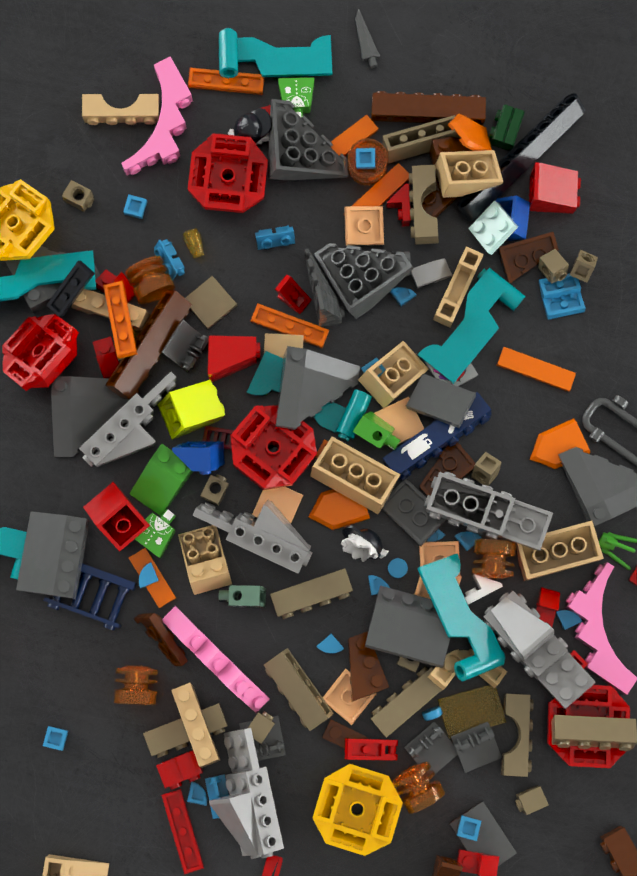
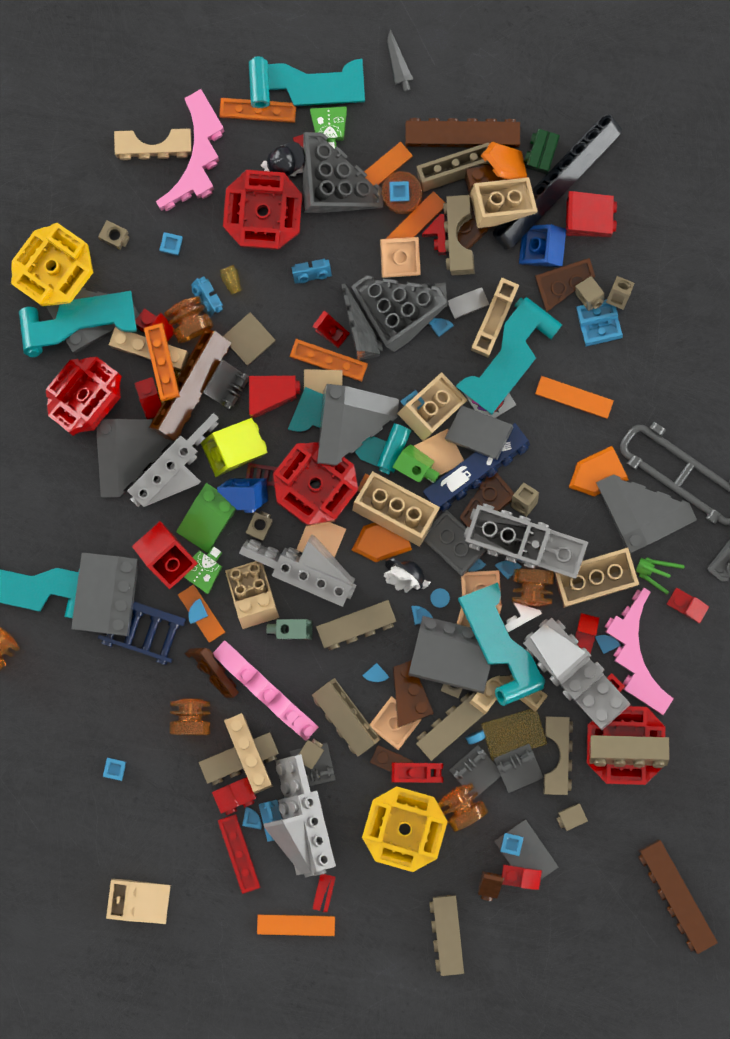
camera: 10 degrees right, 5 degrees up
black tile [46,260,95,318] -> none
light aqua plate [468,201,518,255] -> none

